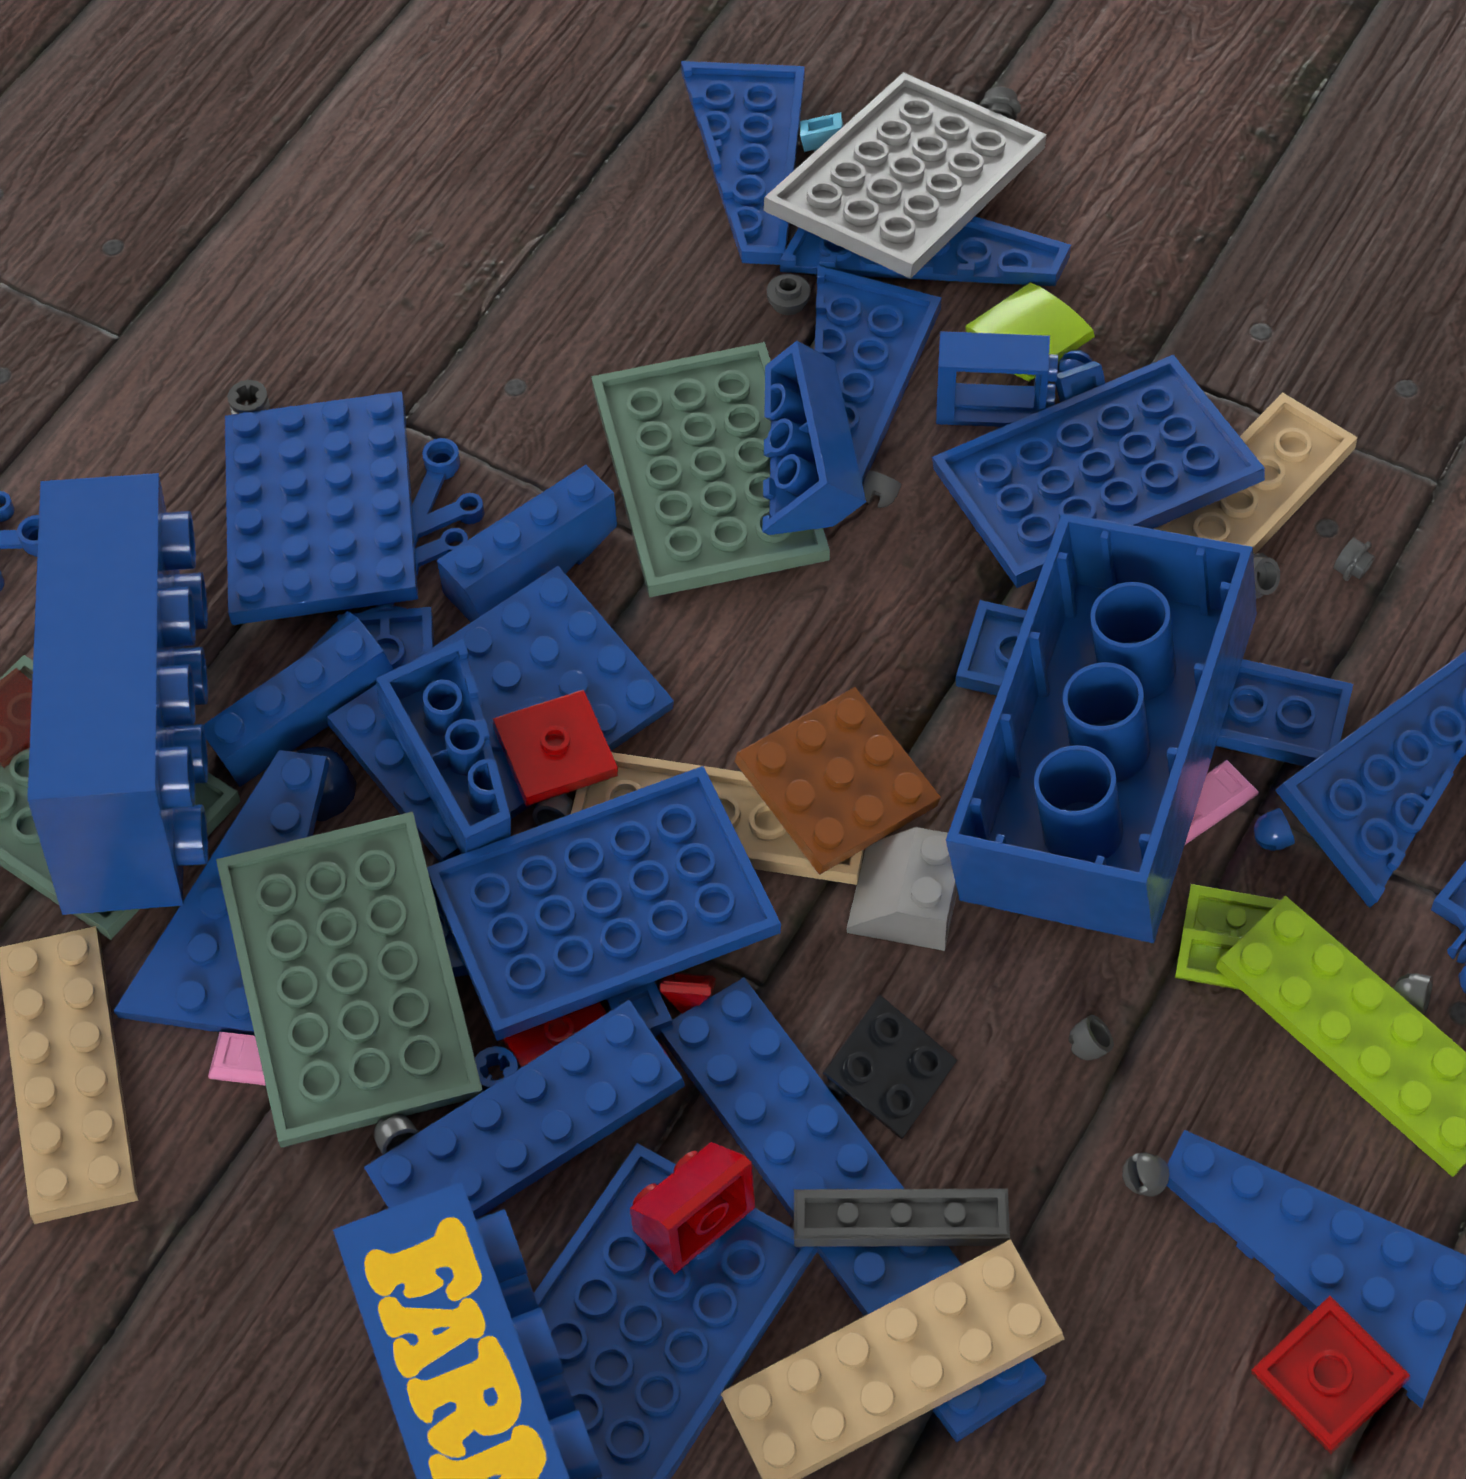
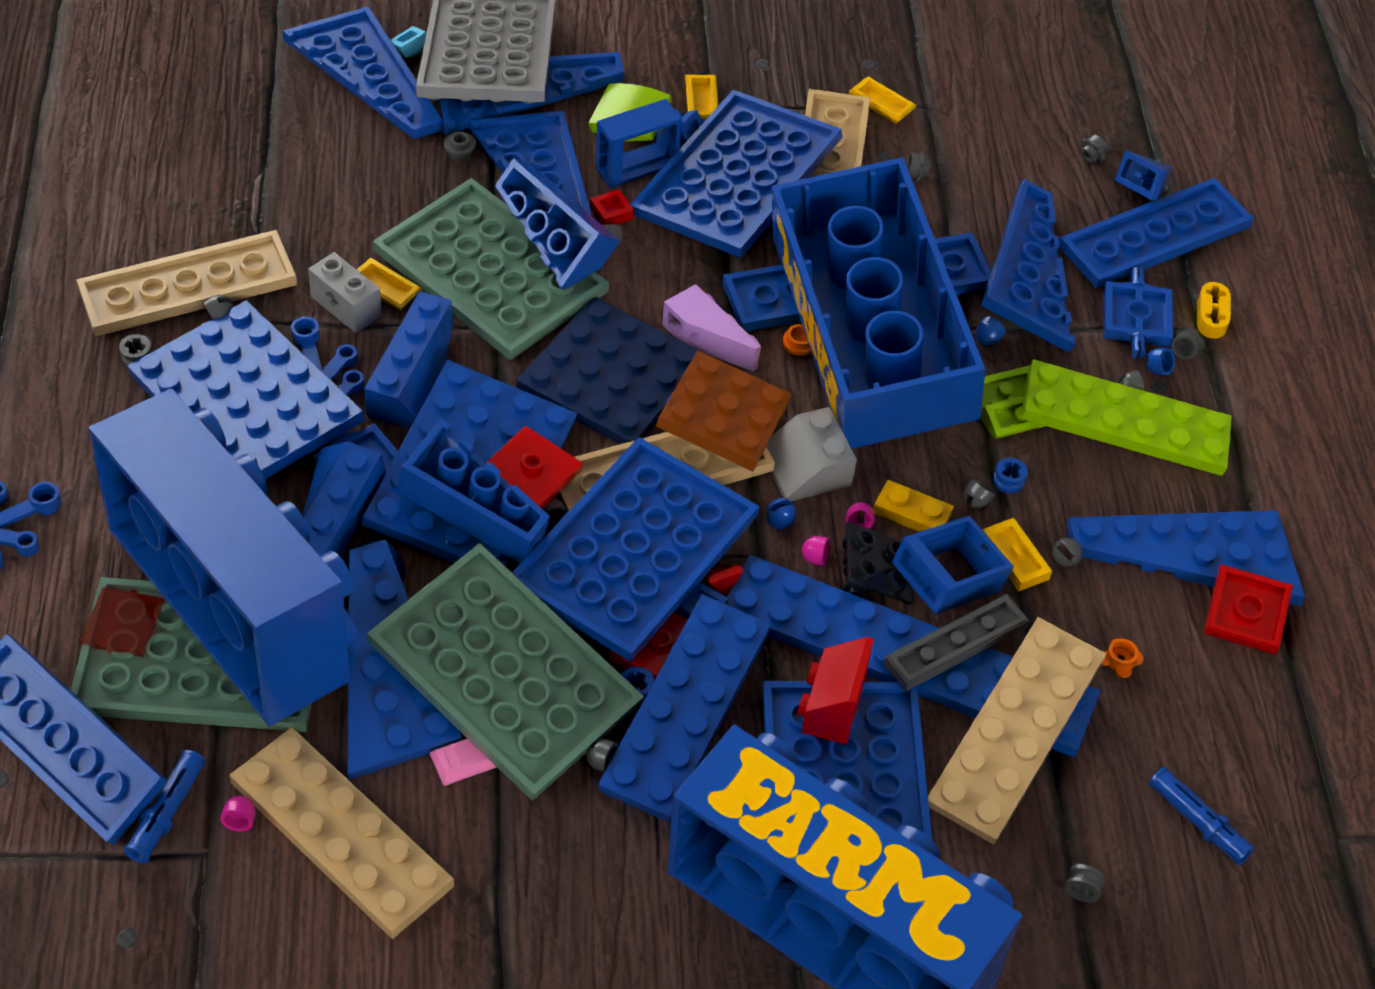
camera: 40 degrees left, 5 degrees down
none -> tan plate [76,230,297,337]
none -> dark grey hinge [203,295,233,320]
none -> light grey brick [308,252,382,333]
none -> yellow tile [357,258,423,311]
none -> dark blue plate [516,297,697,444]
none -> red plate [590,189,634,225]
none -> lavender slope [662,284,761,372]
none -> yellow tile [685,75,719,122]
none -> blue hinge [766,498,796,530]
none -> dark pink hinge [801,536,831,566]
none -> dark pink hinge [846,502,875,529]
none -> yellow tile [849,76,916,124]
none -> yellow plate [873,480,954,532]
none -> blue window [892,515,1014,615]
none -> yellow plate [983,517,1052,592]
none -> blue bush [993,458,1028,493]
none -> orange plate [1102,638,1144,678]

